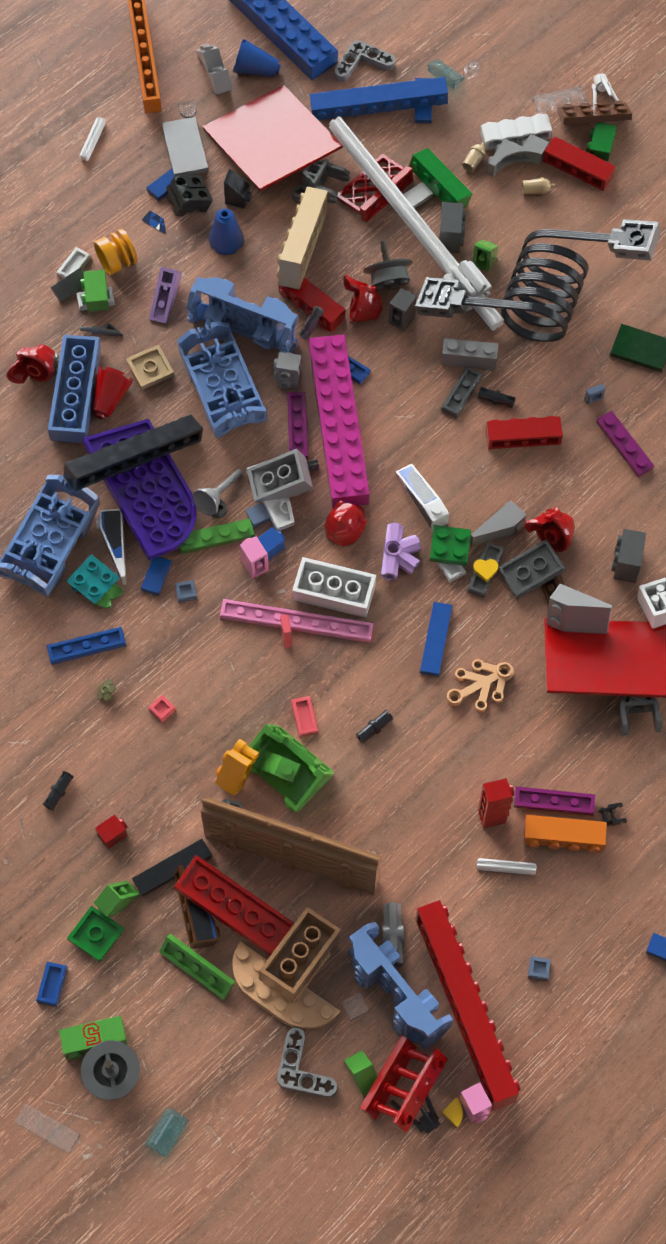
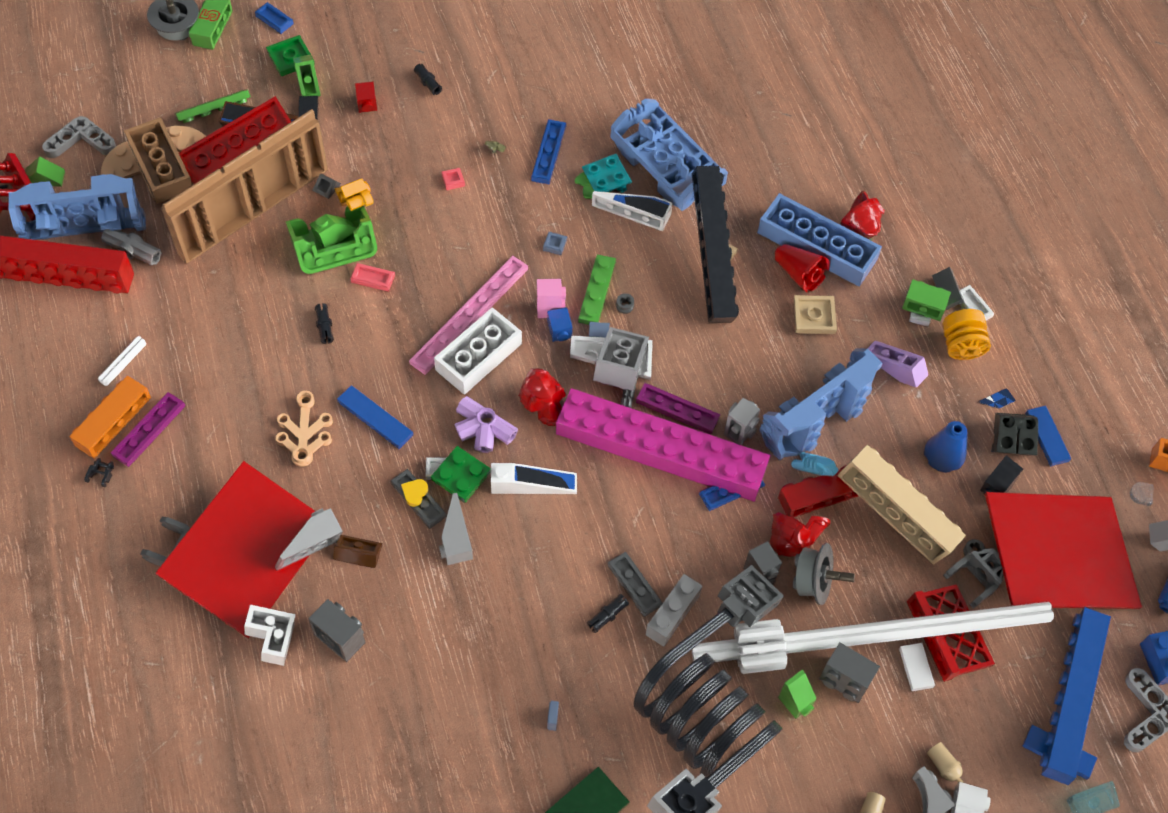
camera: 115 degrees right, 5 degrees down
white axle [80,117,105,161] -> none
dark grey hand [80,324,123,337] -> none
dark purple plate [82,419,197,560] -> none
blue tile [141,557,172,596] -> none
clear light blue slope [145,1108,189,1157] -> none
light grey tile [162,117,209,178] -> none
medium blue piece [177,321,267,438] -> none
light grey piece [193,469,243,516] -> none
coral tile [280,614,292,648] -> none
dark grey axle [299,306,324,339] -> none
green brick [409,148,473,208] -> none
red brick [478,778,514,829] -> none
red brick [486,416,563,449] -> none
dark grey tile [498,539,566,599] -> none
red head [525,507,575,552] -> none
sand blue tile [527,956,551,981] -> none
magenta plate [596,411,654,477] -> none
none -> medium azure hinge [791,452,839,476]

